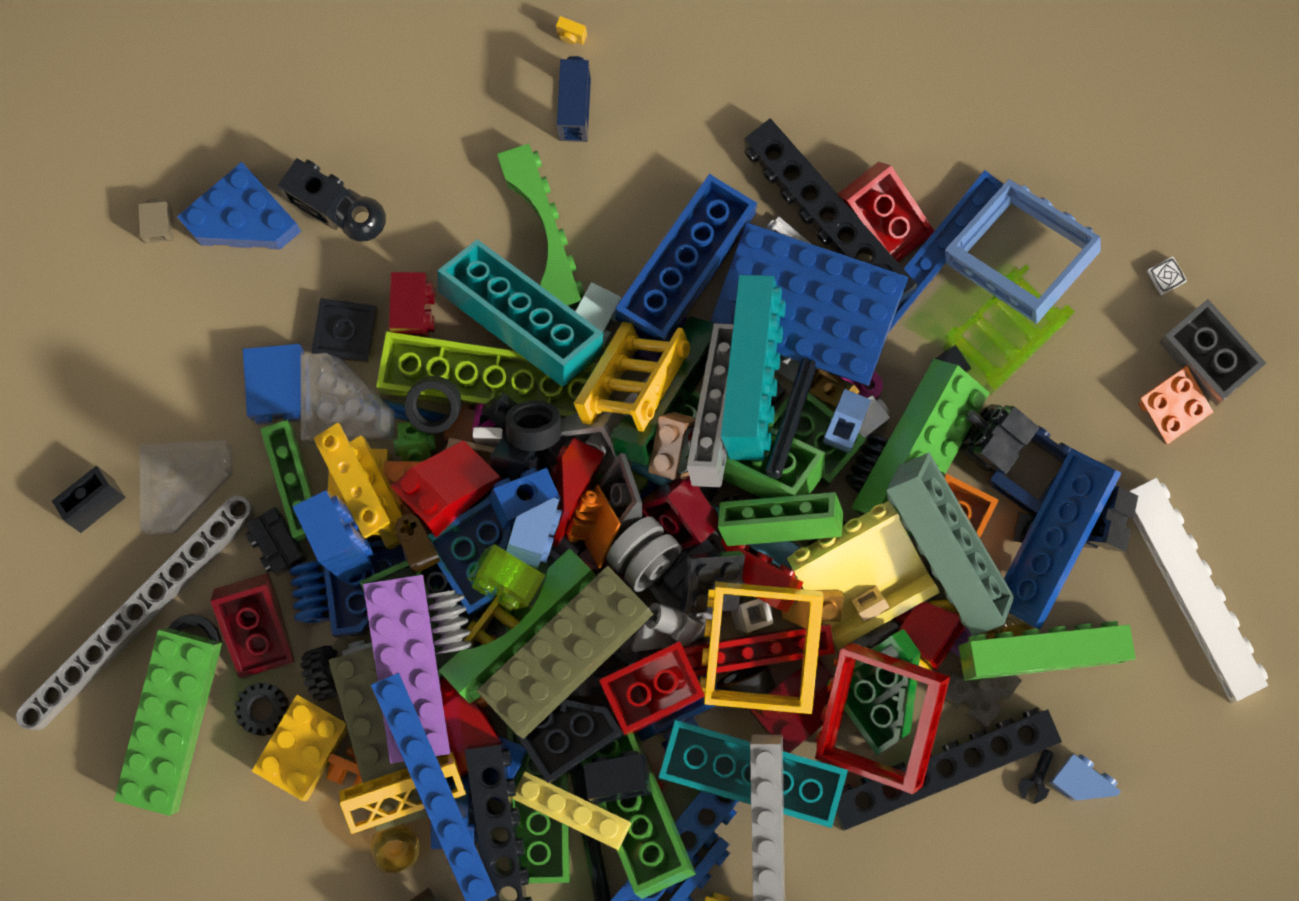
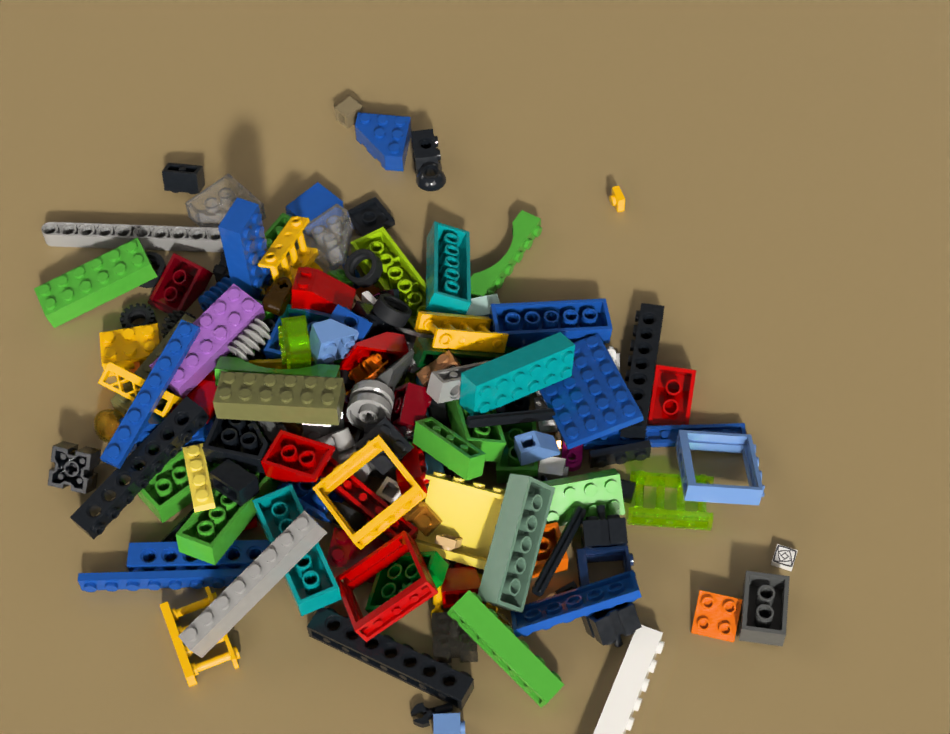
camera: 45 degrees right, 25 degrees down
dark red brick [389,272,436,338] -> none
dark blue window [557,56,591,142] -> none
none -> black axle [532,506,586,596]
none -> black plate [589,440,651,468]

